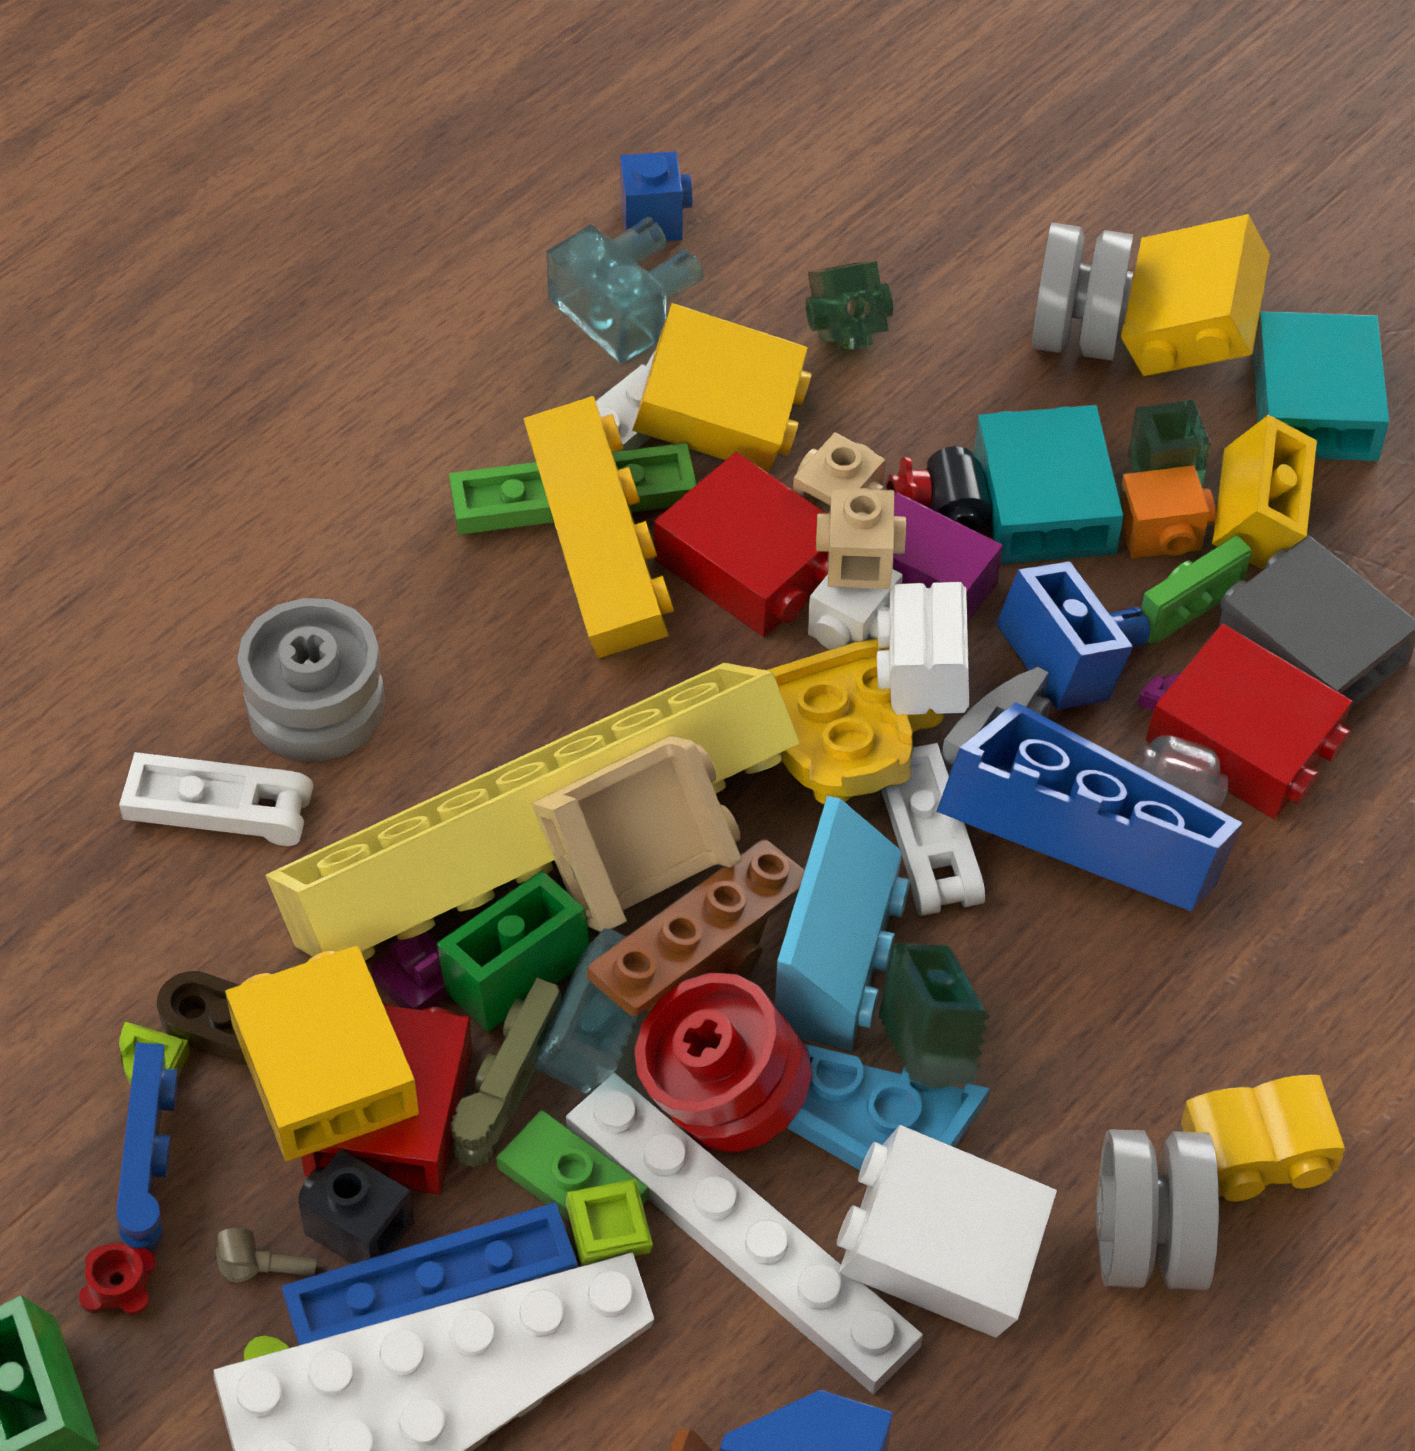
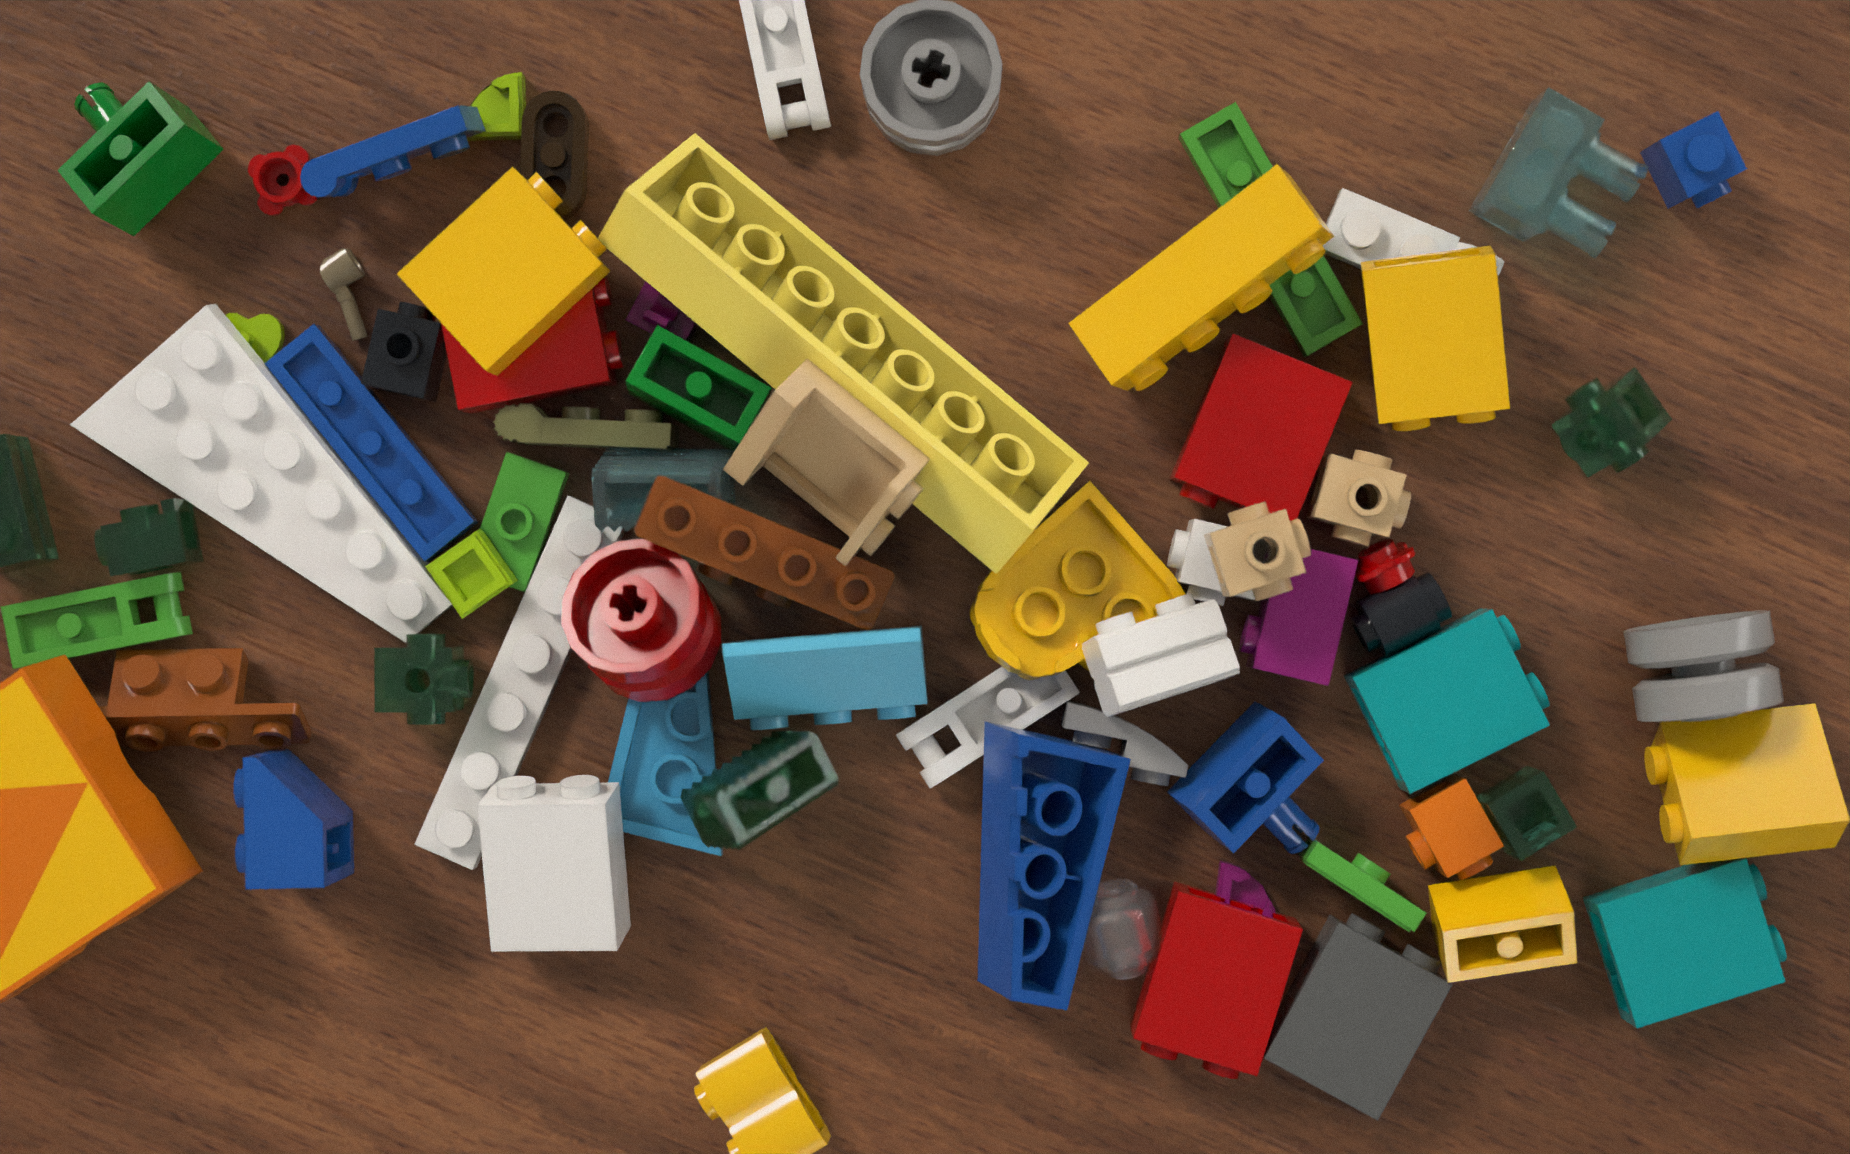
camera: 70 degrees right, 35 degrees up
light grey wheel [1096,1129,1219,1290] -> none
none -> clear green brick [374,634,474,725]

